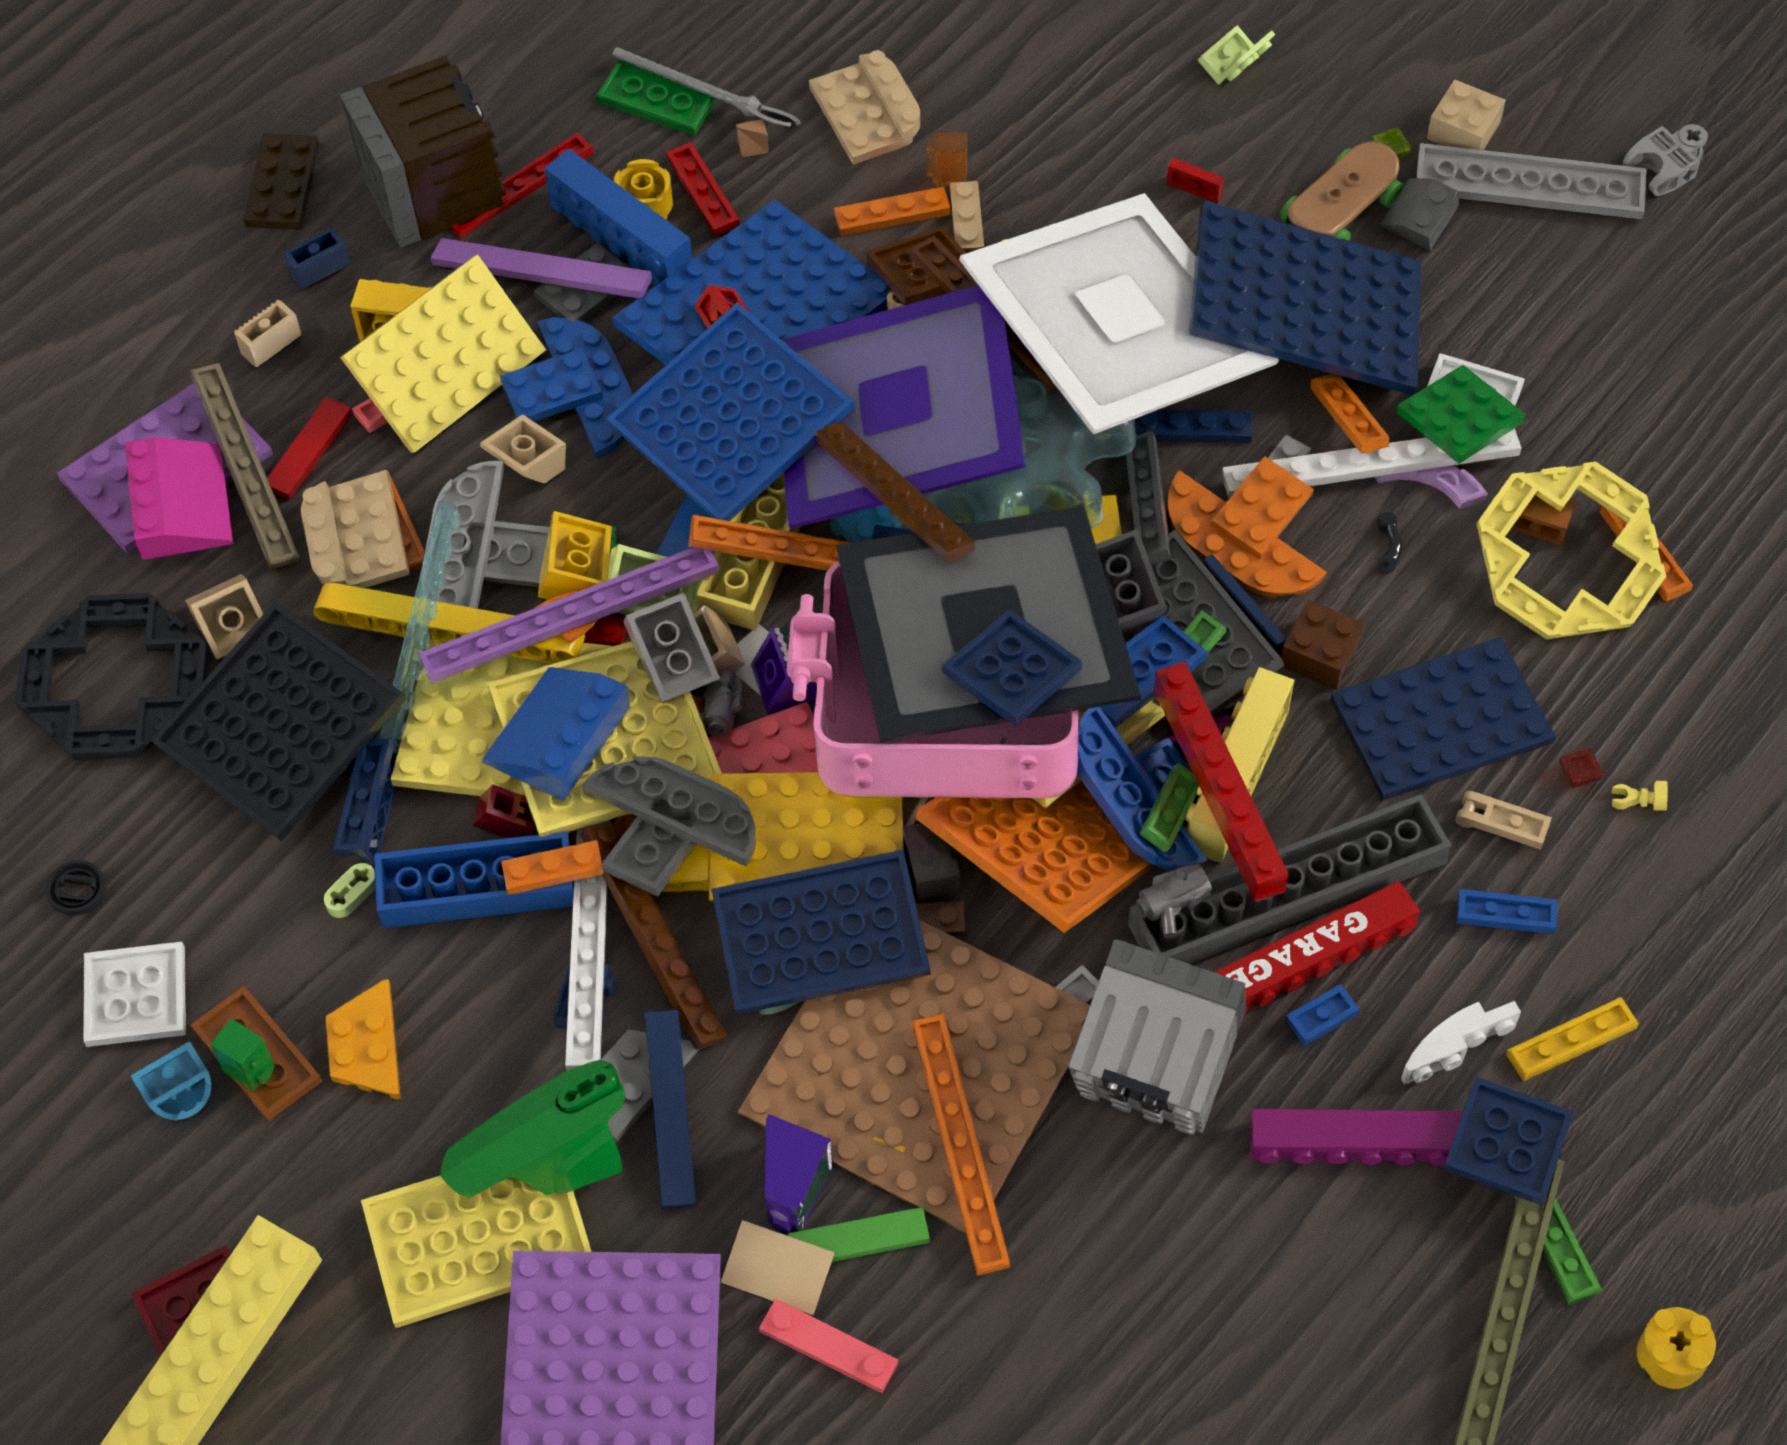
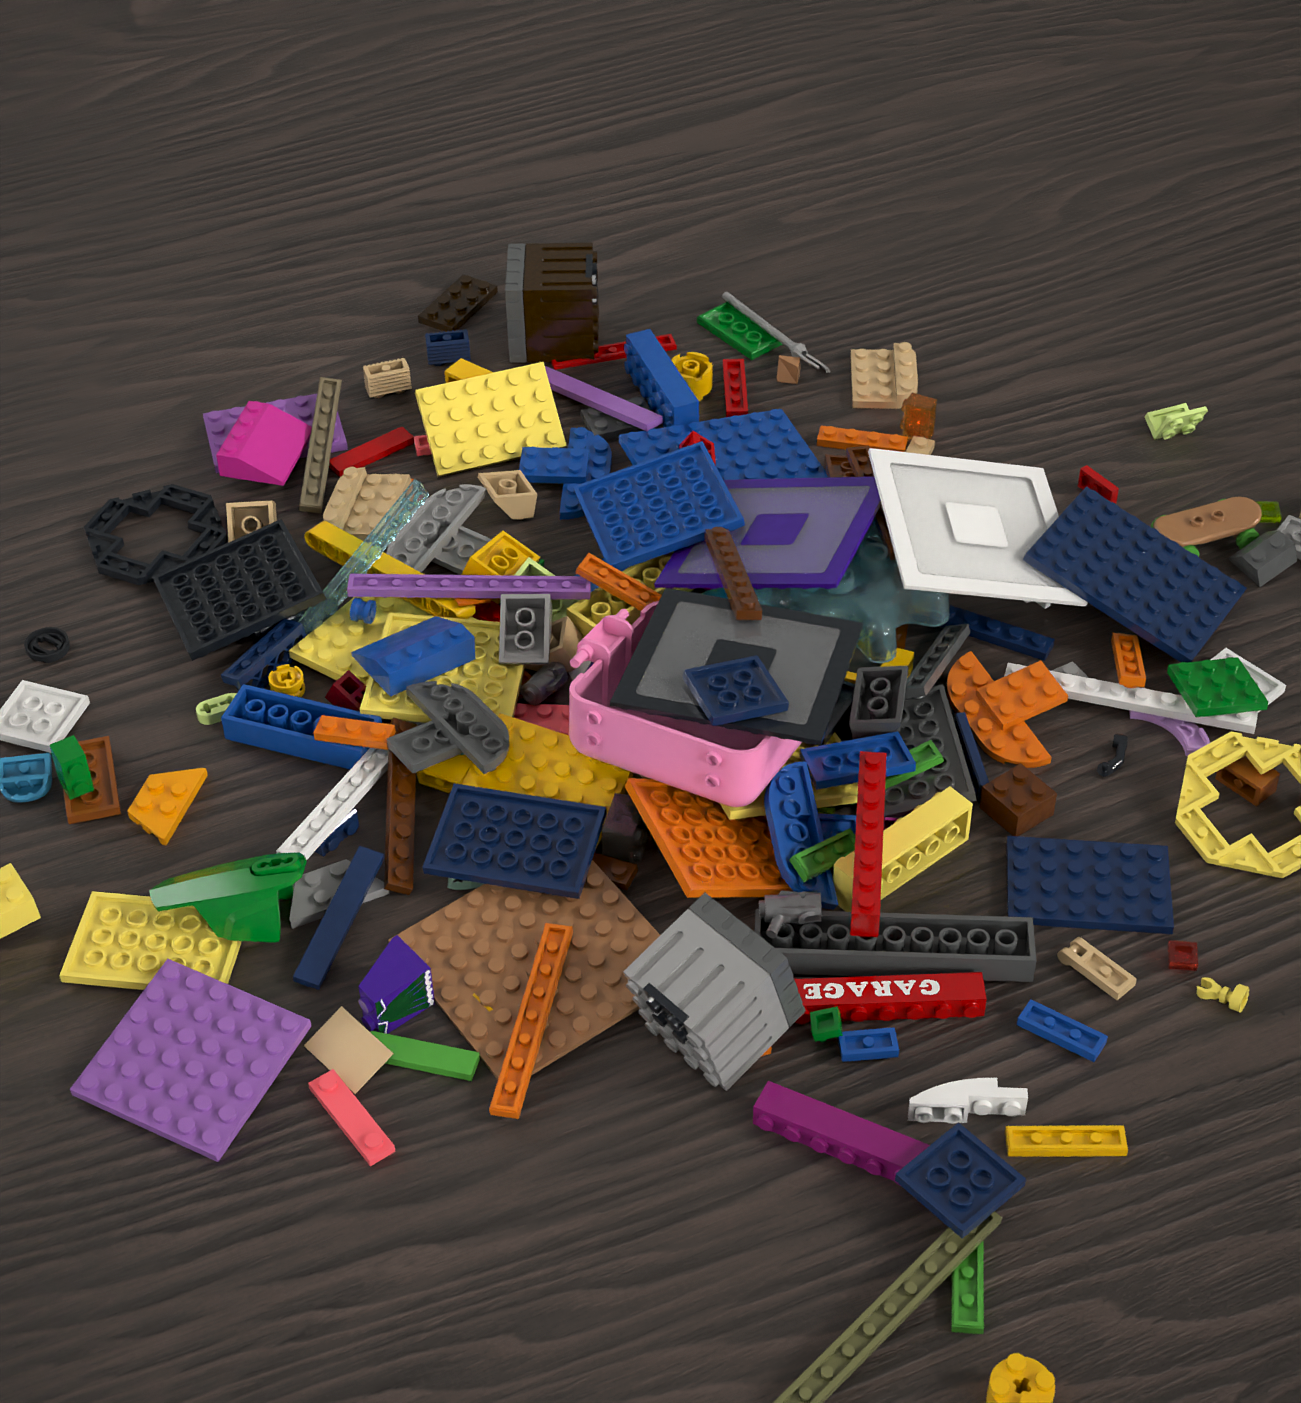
camera: 25 degrees right, 15 degrees down
none -> yellow wheel [268,664,305,698]
none -> blue wheel [350,597,377,624]
none -> green tile [810,1006,843,1042]

